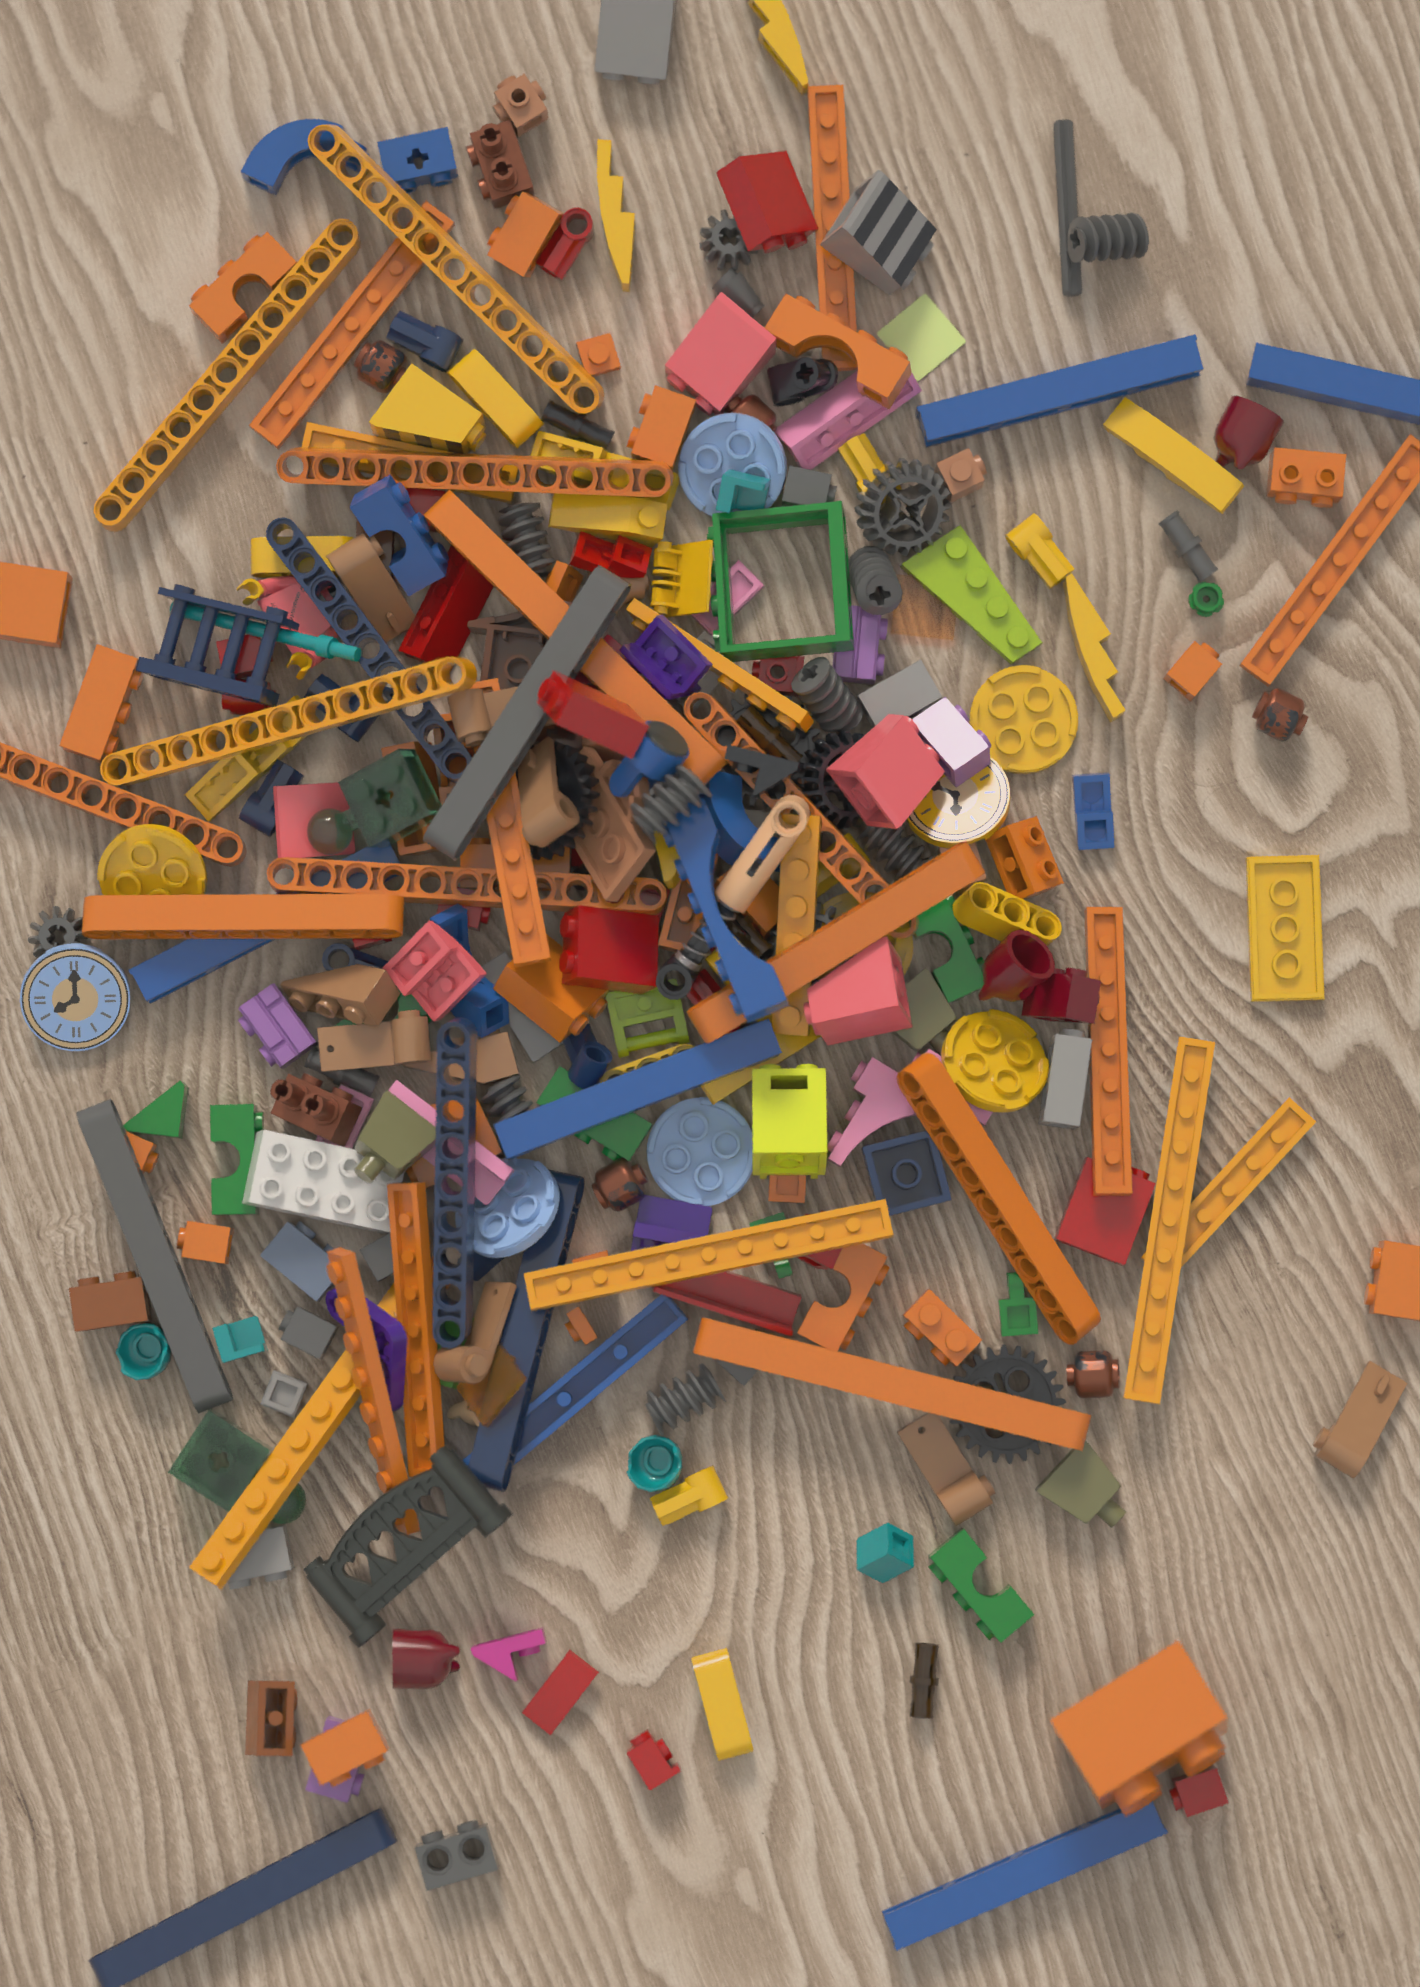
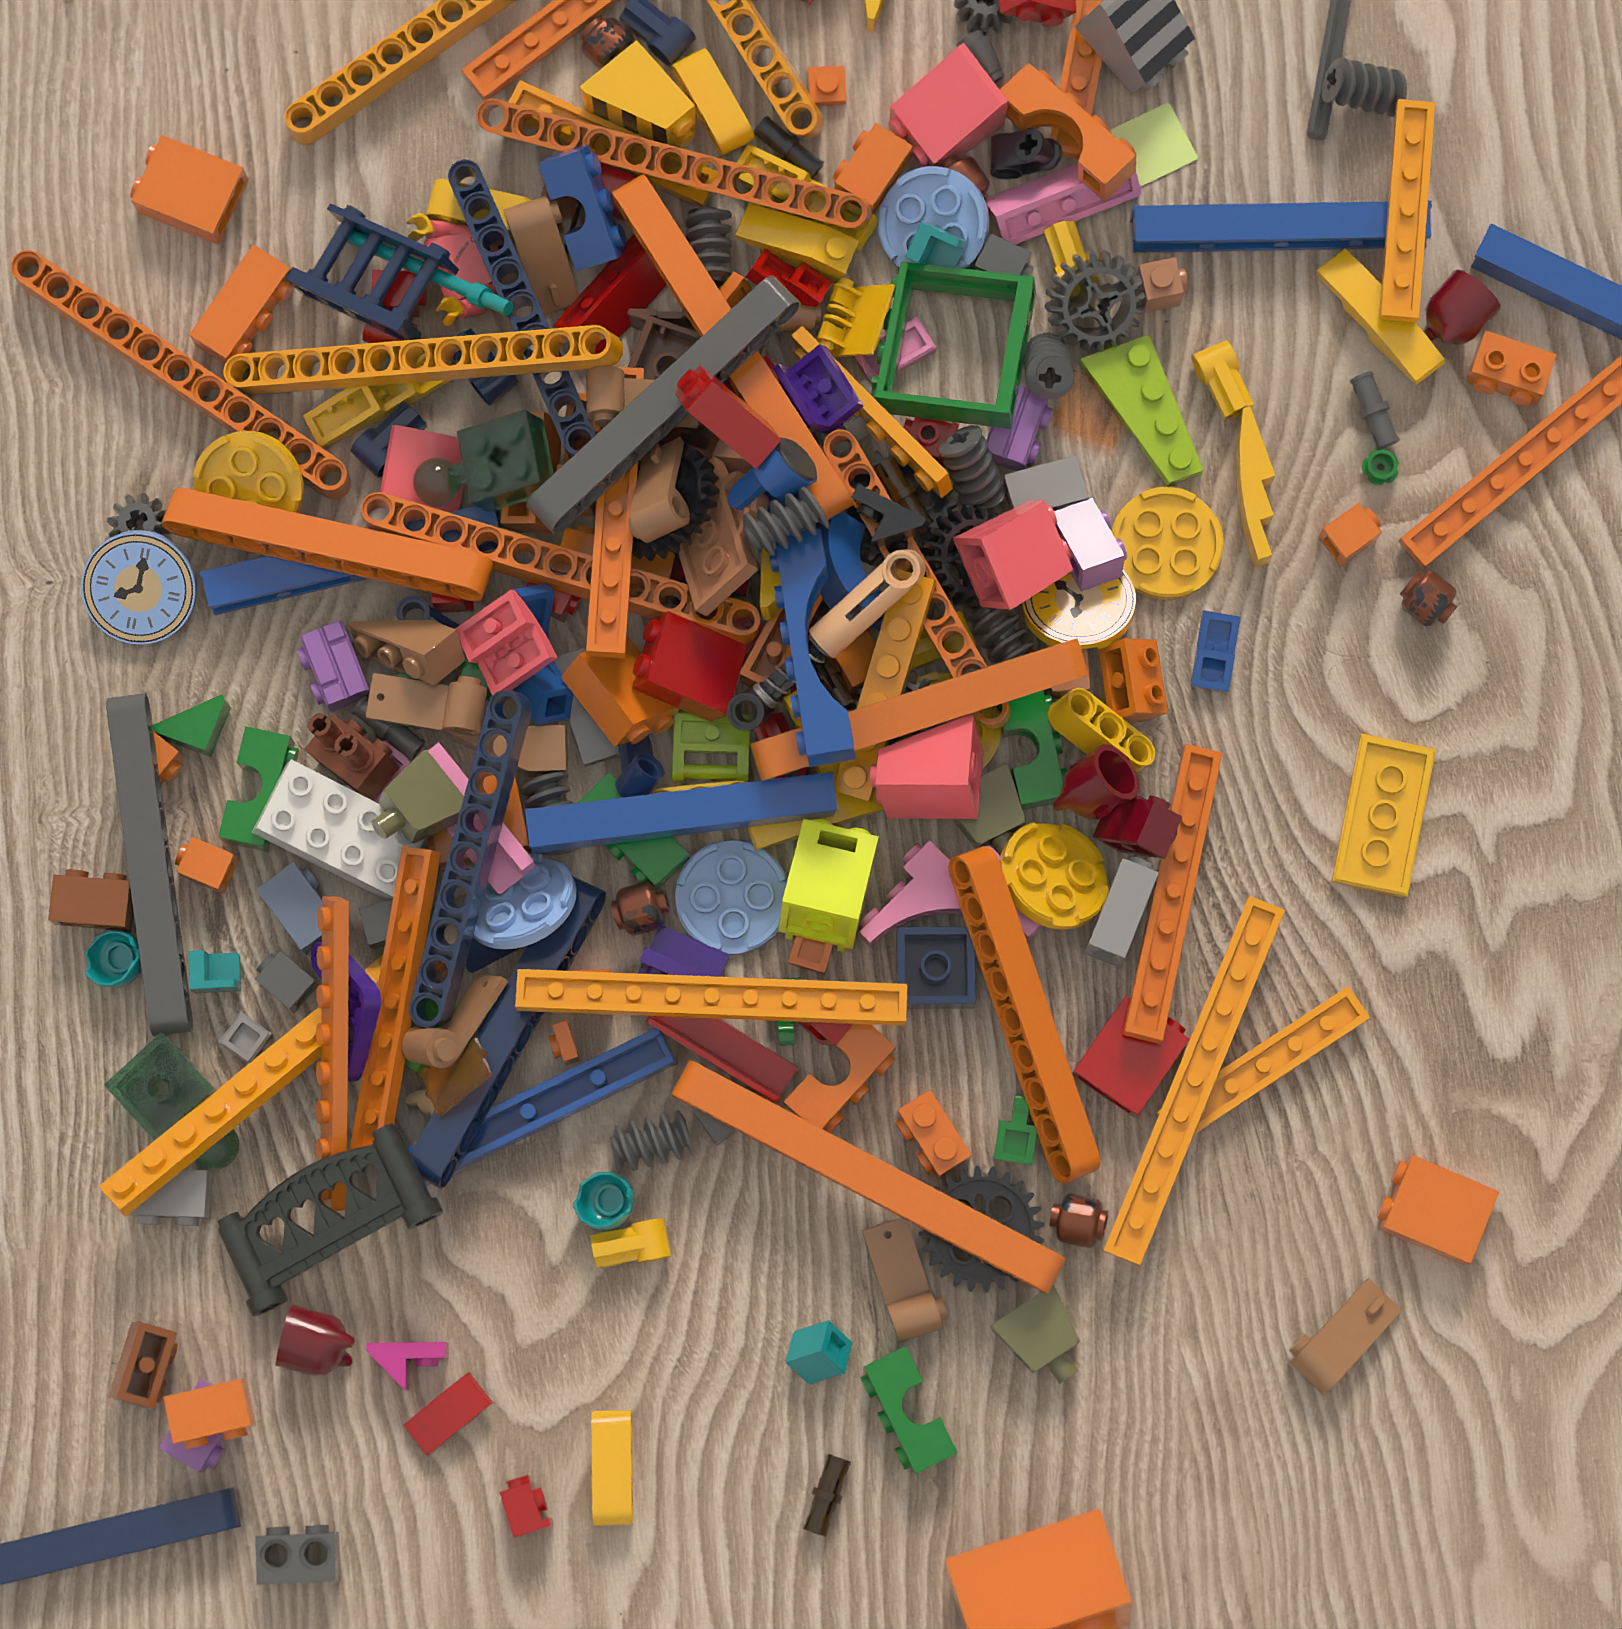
camera: 15 degrees right, 5 degrees down
none -> light orange plate [1379,99,1435,322]

